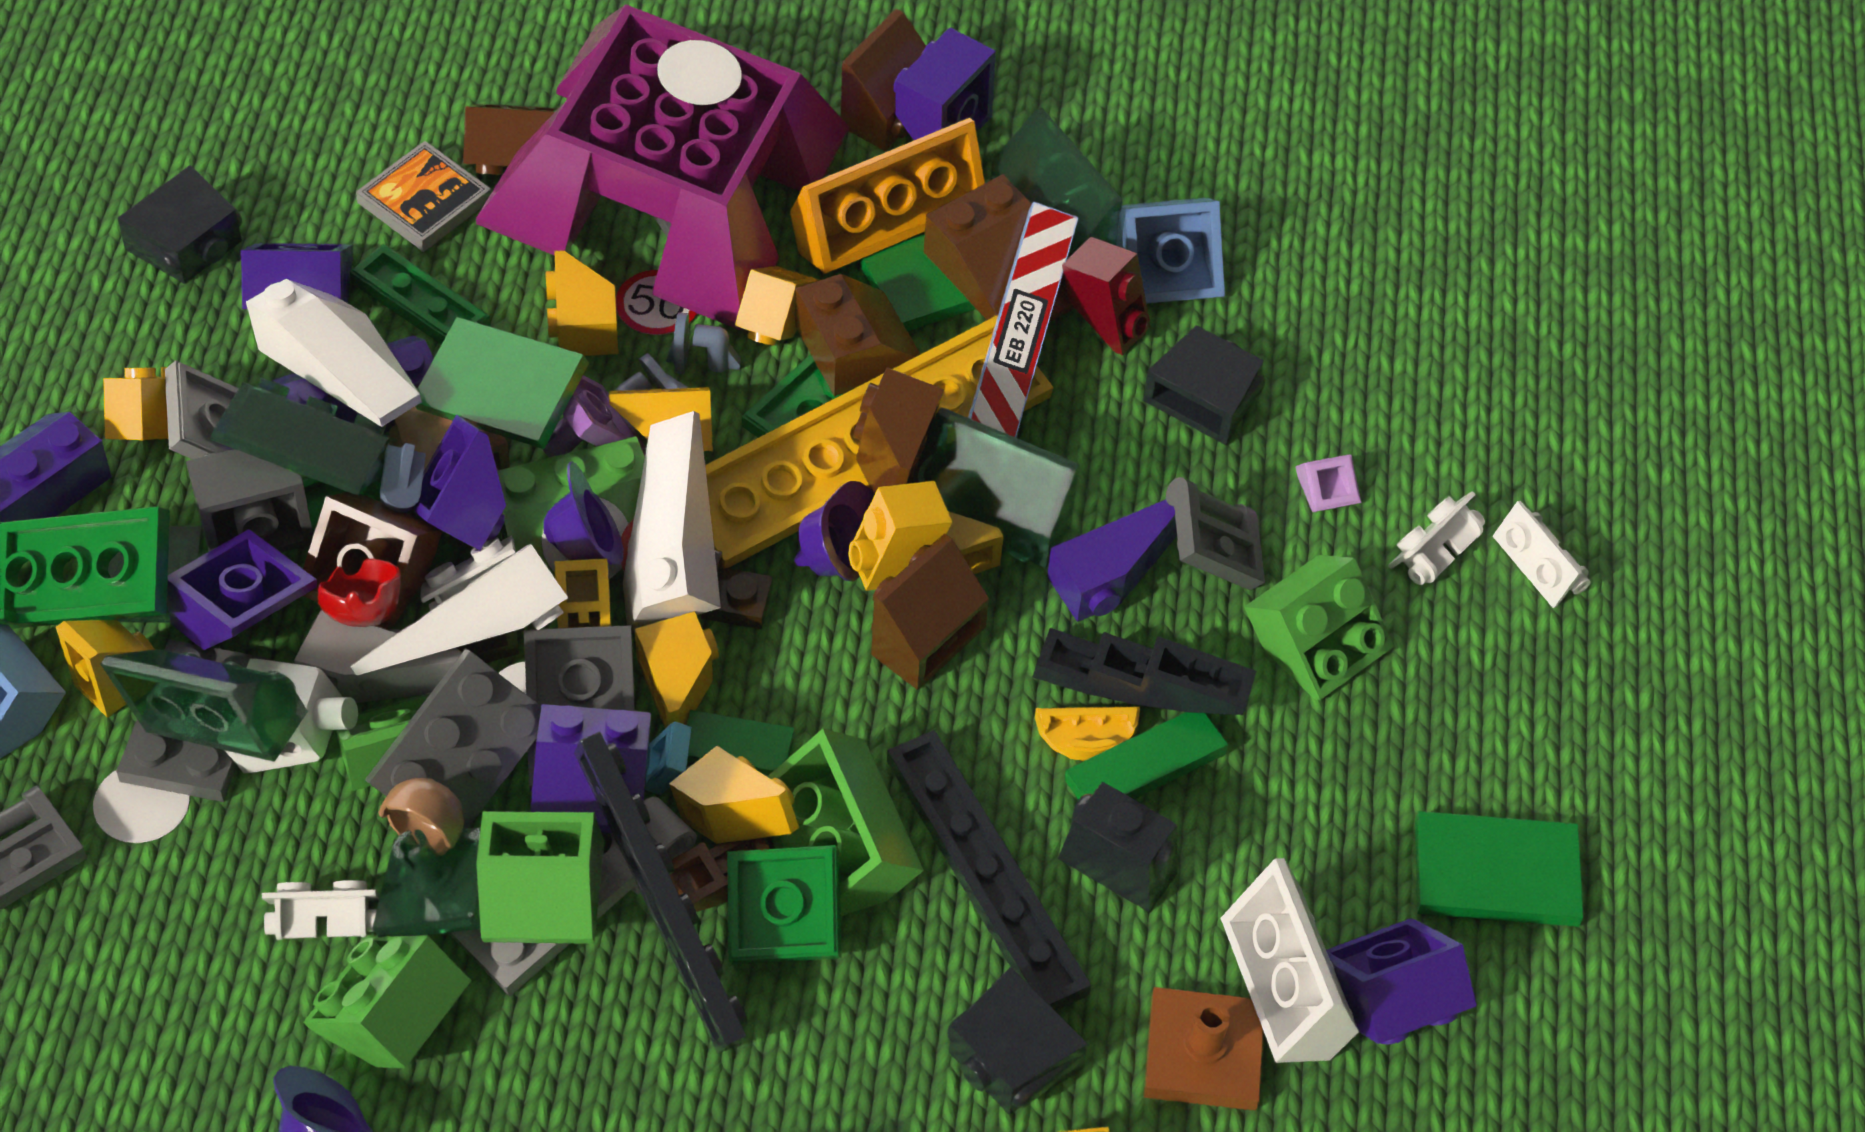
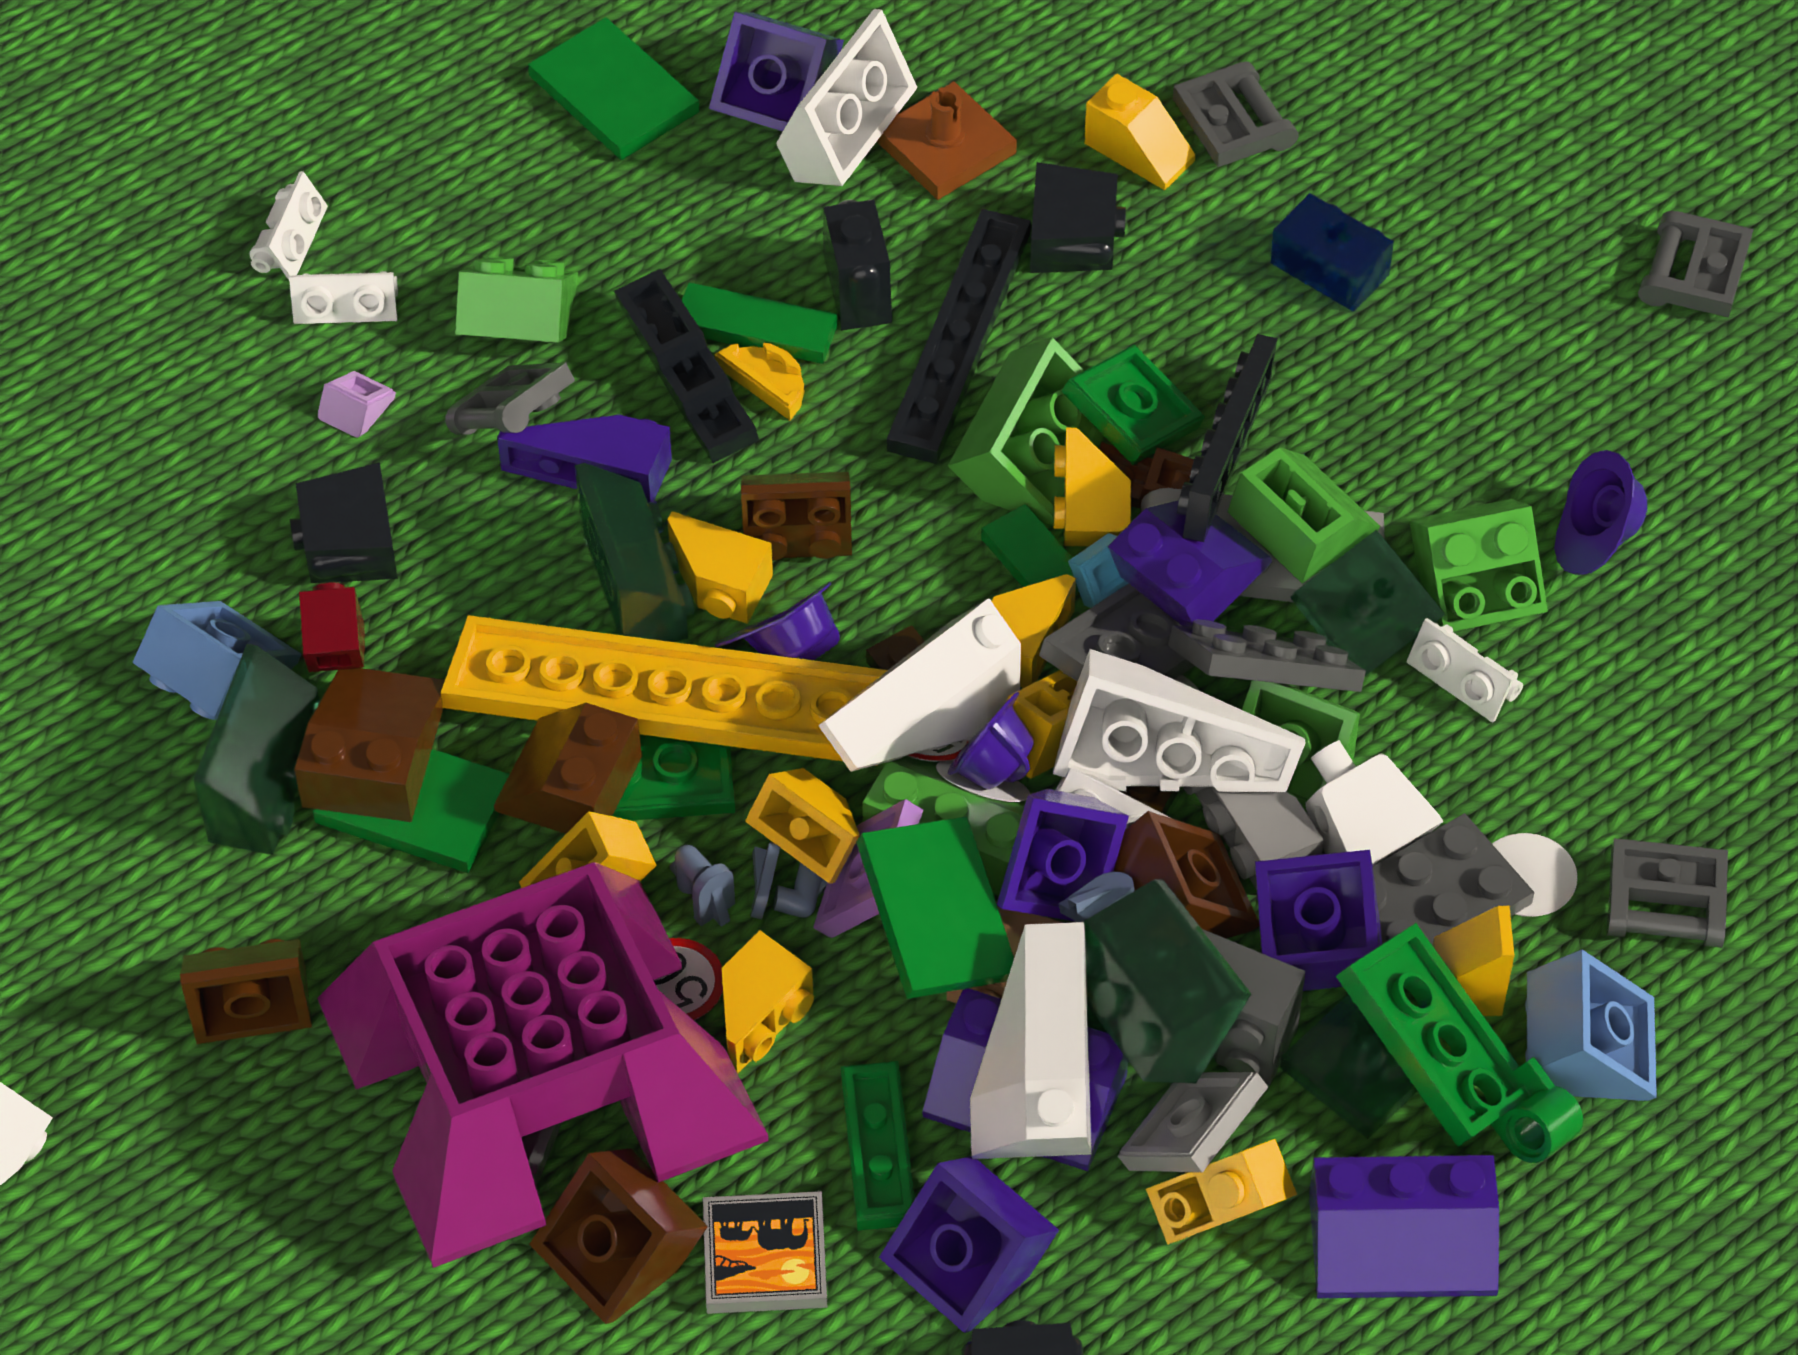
camera: 130 degrees left, 0 degrees up
clear green slope [101,649,308,762] -> none
red hair [318,558,401,627] -> none
medium nougat hair [379,778,465,855] -> none
white sticker [657,40,742,105] -> none
light orange slope [790,118,985,274] -> none
yellow slope [849,481,952,591] -> none
reddish brown slope [853,367,944,495] -> none
dark purple slope [893,27,996,140] -> none
tile [957,201,1079,473] -> none

